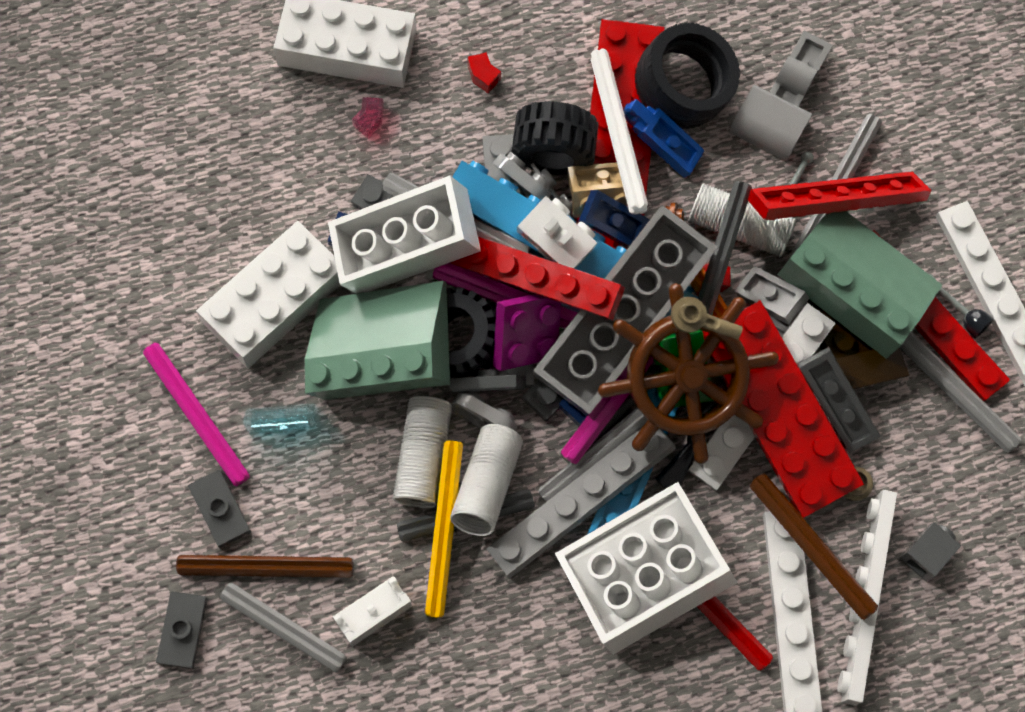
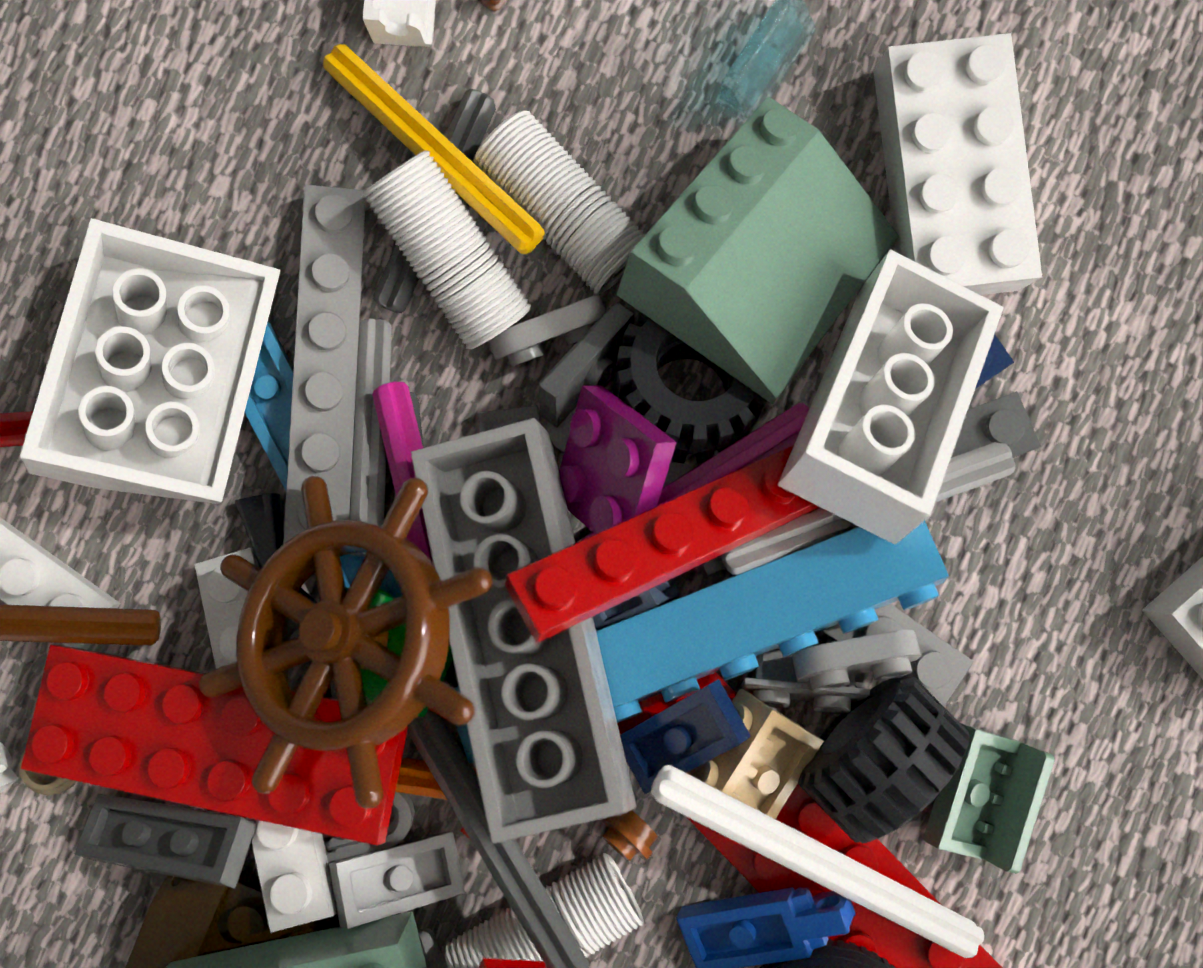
camera: 130 degrees right, 15 degrees up
clear pink piece [352,97,384,139] -> none
red piece [467,52,501,94] -> none
white brick [517,196,597,269] -> none
dark tan plate [671,297,743,340] -> none
none -> sand green bracket [923,723,1055,874]

